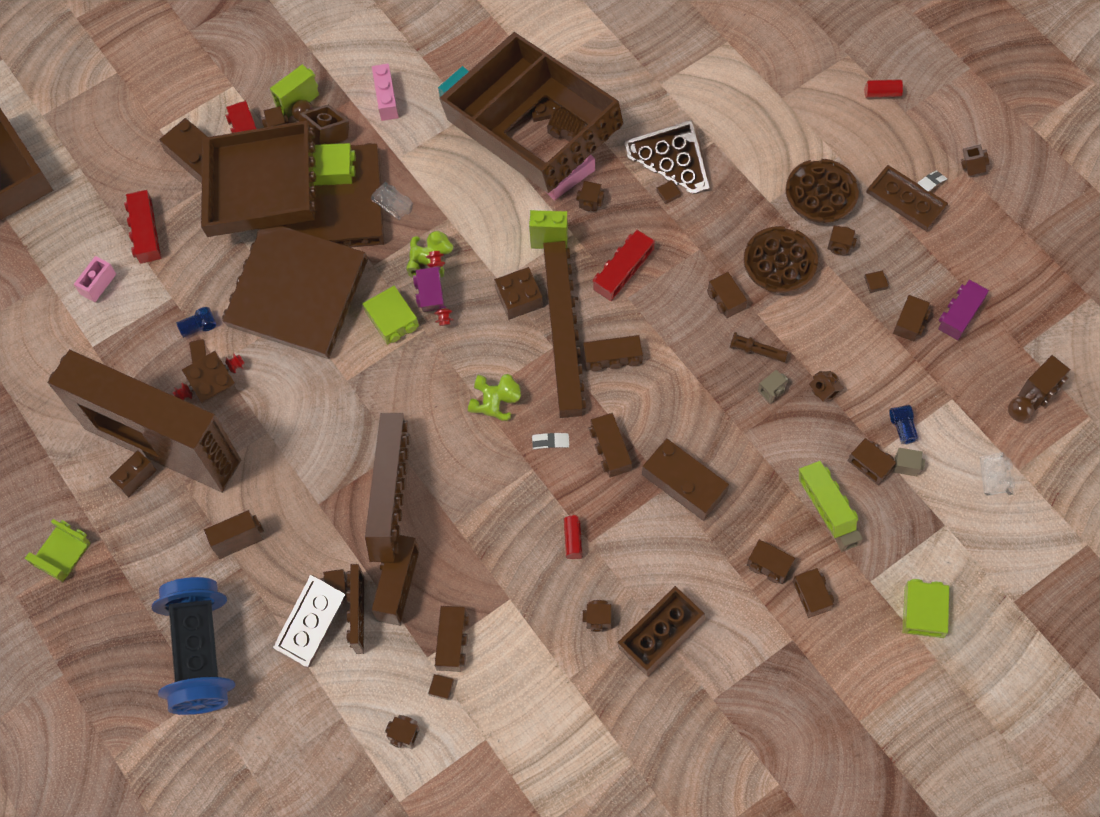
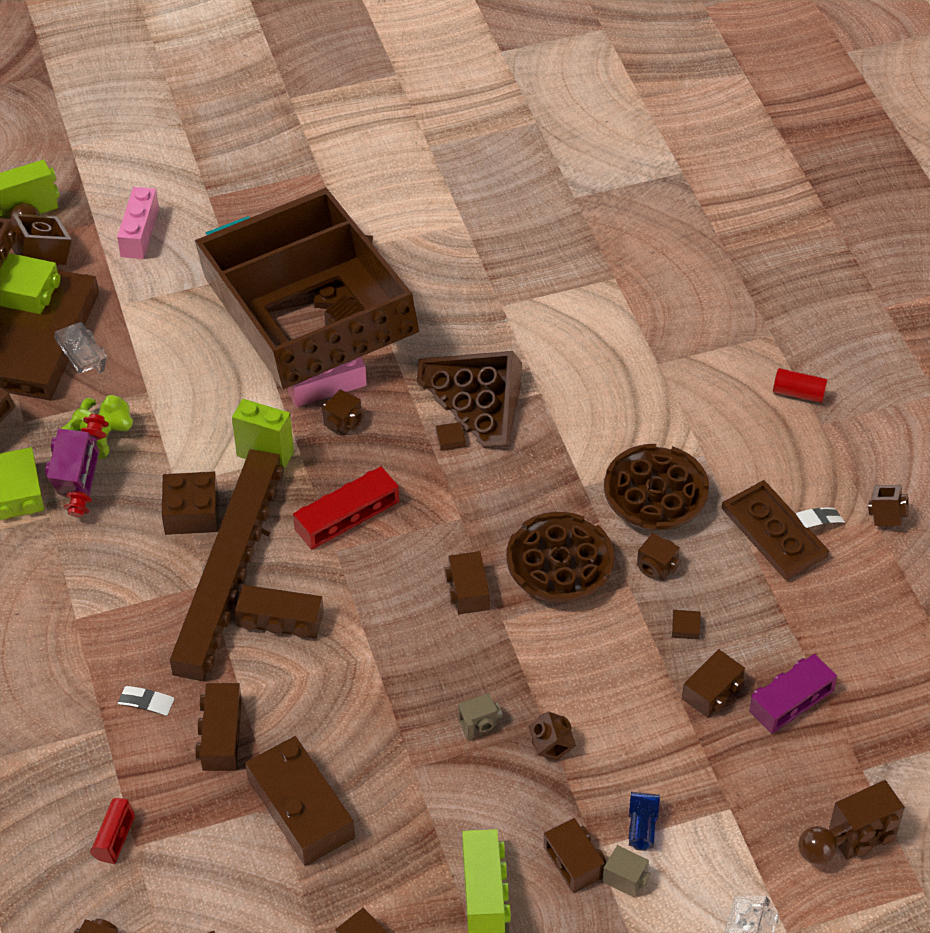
camera: 15 degrees right, 15 degrees down
lime animal [467,374,521,421] -> none
reddish brown pin [729,332,788,363] -> none

